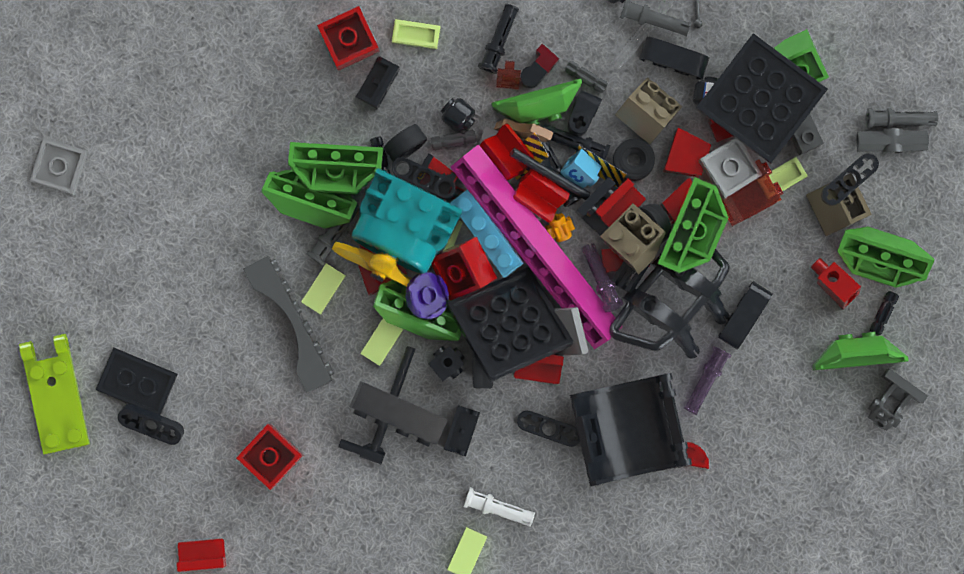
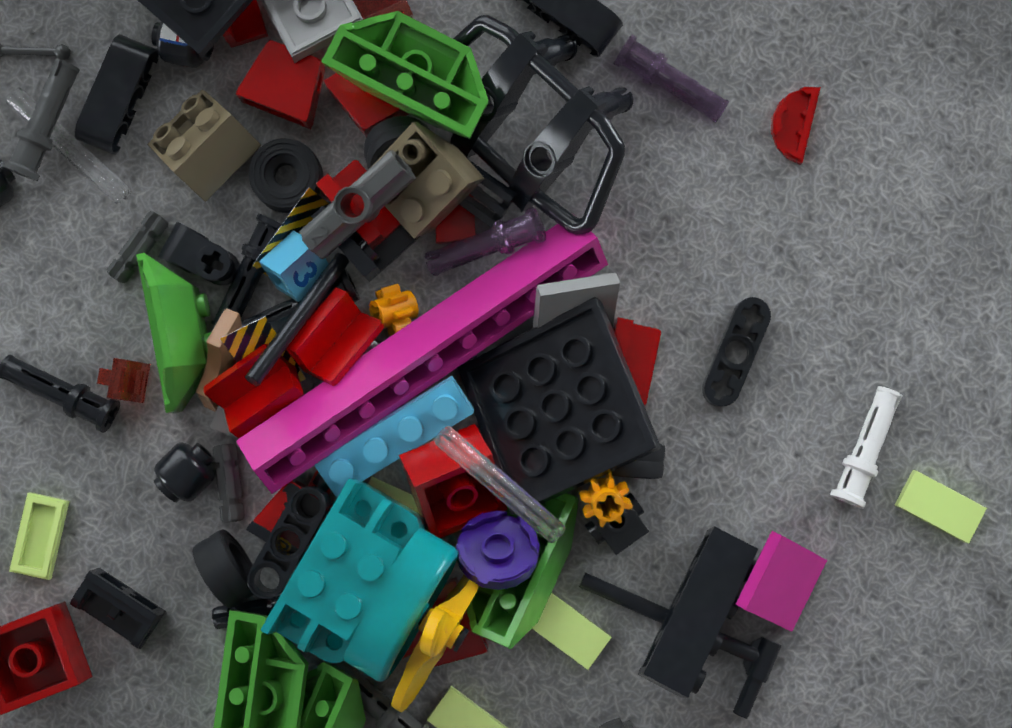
camera: 90 degrees left, 0 degrees up
black hinge [443,405,480,456] -> none
leg [520,44,559,89] -> none
black hinge [570,373,692,487] -> none
none -> dark grey piece [299,150,416,259]
none -> clear axle [434,426,566,543]
none -> light orange gear [579,472,633,527]
none -> dark pink tile [736,531,827,632]

